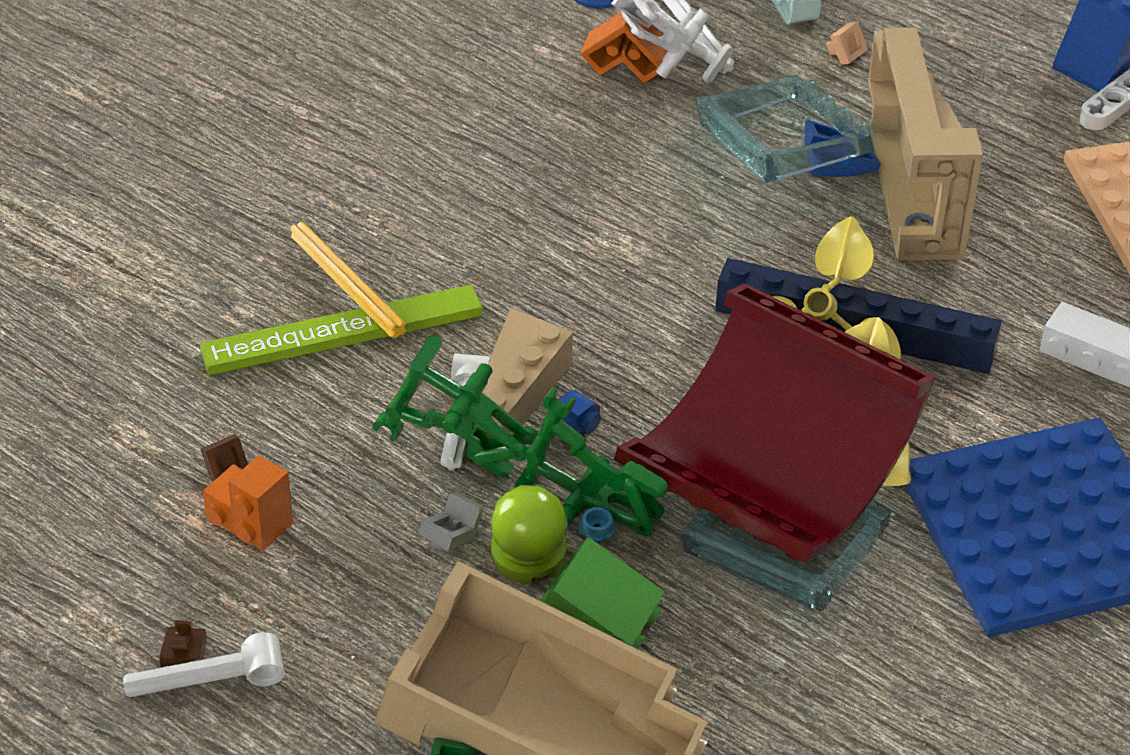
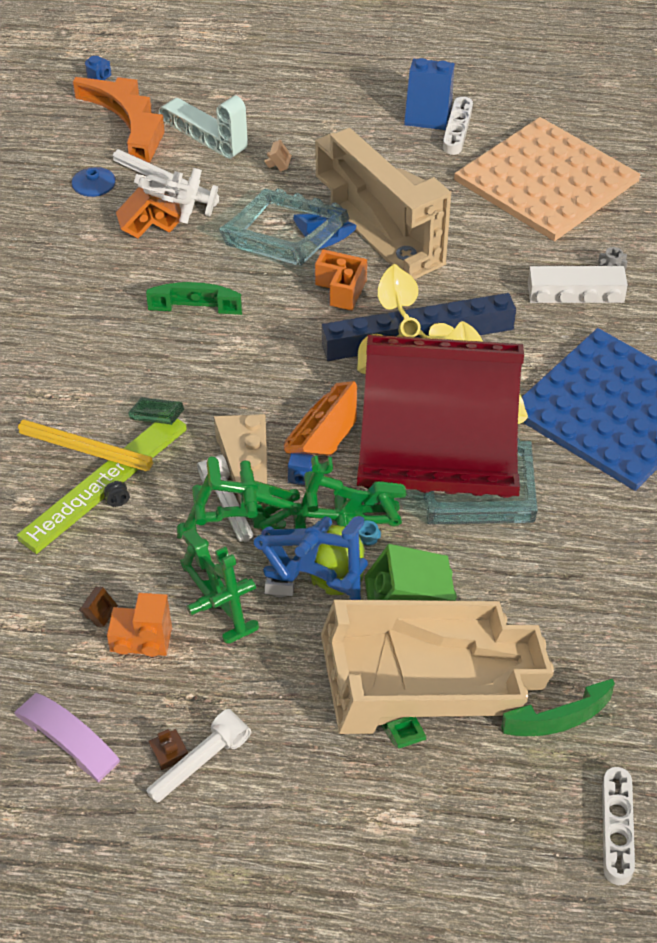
camera: 30 degrees left, 5 degrees up
none -> lavender slope [14,693,120,783]
none -> black bush [103,481,130,507]
none -> clear green tile [128,397,185,425]
none -> green slope [146,282,243,315]
none -> green piece [180,529,259,644]
none -> blue piece [254,516,368,600]
none -> orange wedge [284,381,357,456]
none -> orange brick [315,249,367,311]

